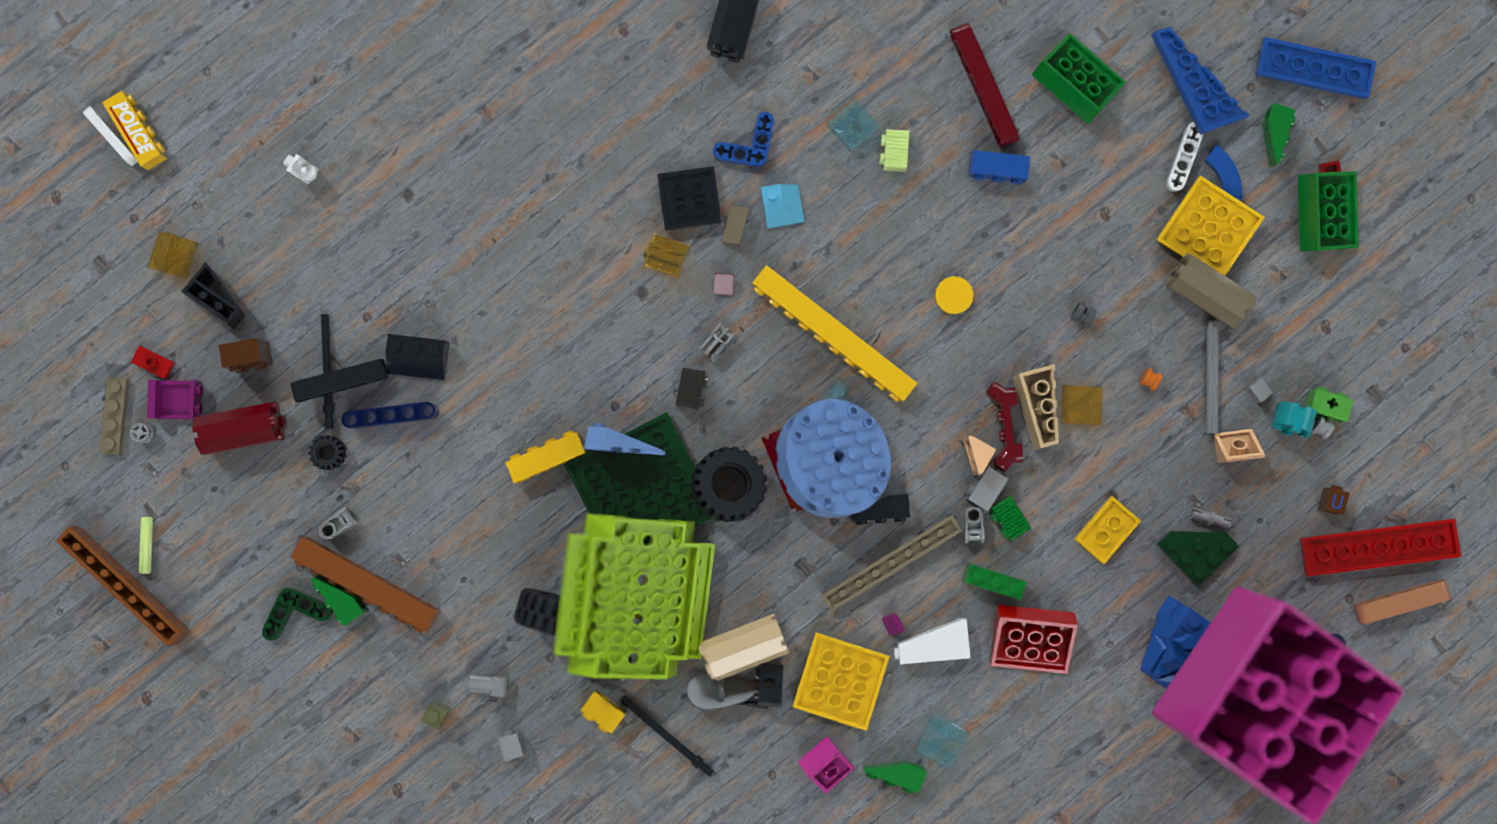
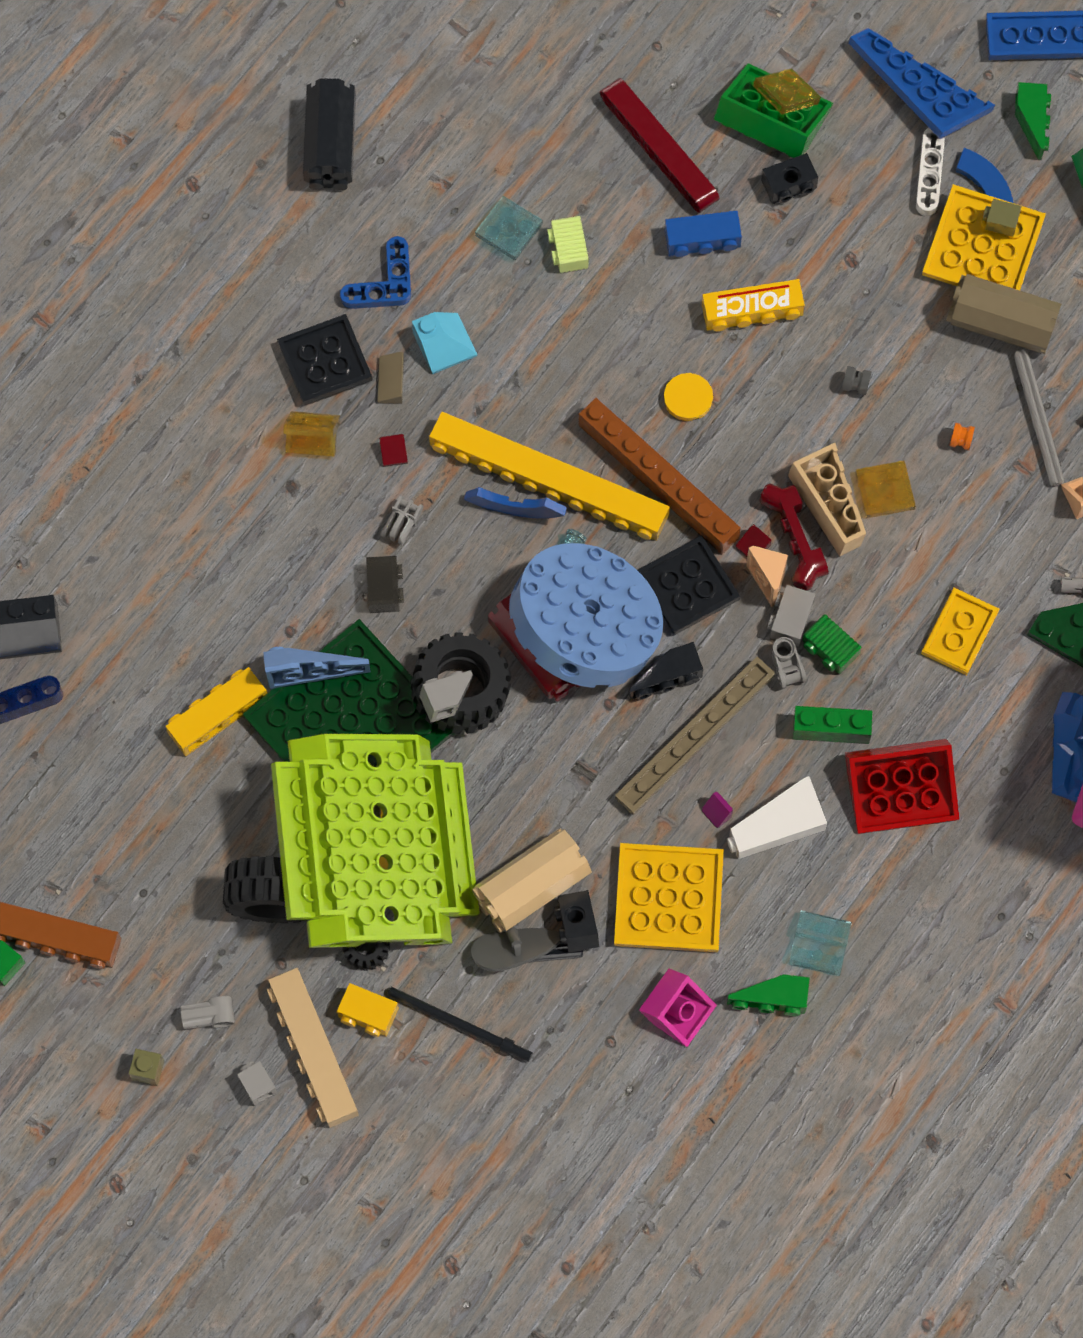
camera: 15 degrees left, 15 degrees down
none -> tan brick [266,967,359,1128]
none -> light grey slope [420,670,473,722]
none -> blue tile [464,487,567,519]
none -> dark orange brick [579,398,741,555]
none -> black plate [637,535,740,635]
none -> yellow brick [702,279,805,331]
none -> dark red slope [735,524,772,557]
none -> clear yellow plate [753,68,821,114]
none -> black brick [761,153,819,204]
none -> olive brick [982,199,1022,237]

